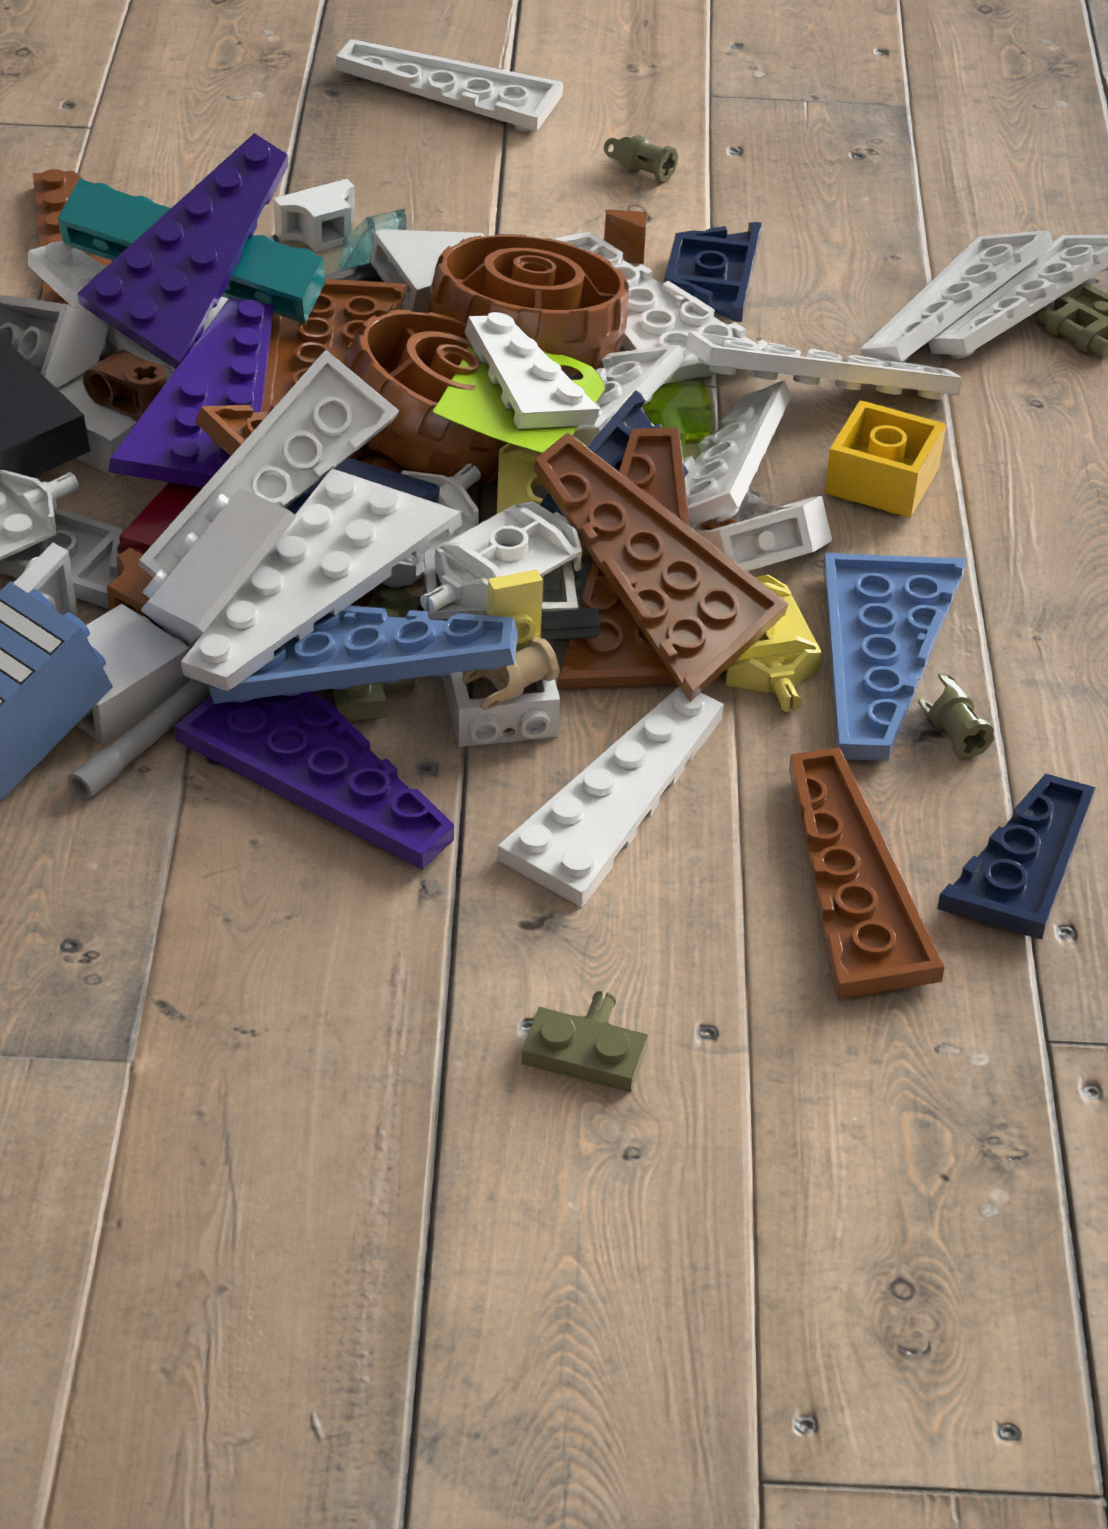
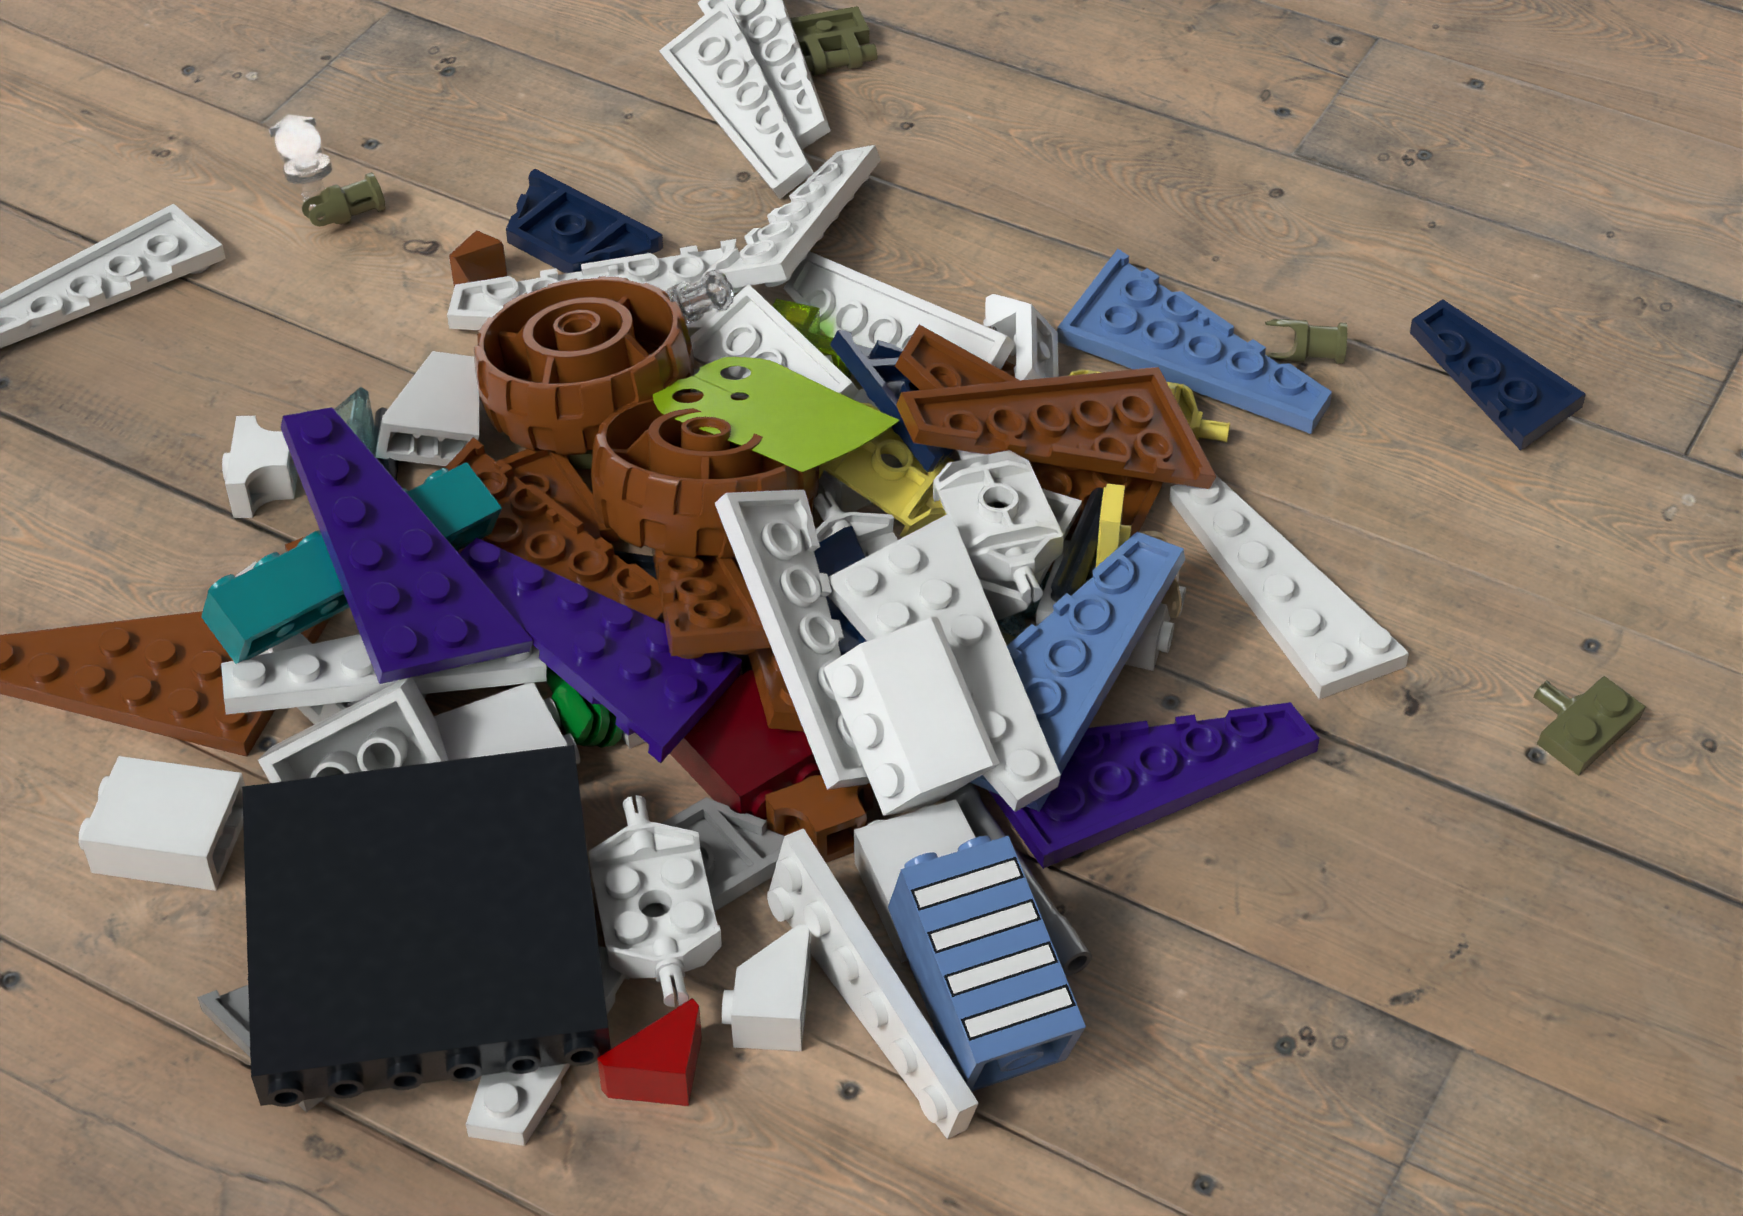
camera: 60 degrees left, 5 degrees up
reddish brown piece [83,349,167,422] -> none
white wing [464,312,600,429] -> none
dark orange wing [789,747,945,999] -> none
yellow brick [824,400,946,518] -> none
none -> clear brick [269,114,332,206]
none -> clear piece [665,270,734,324]

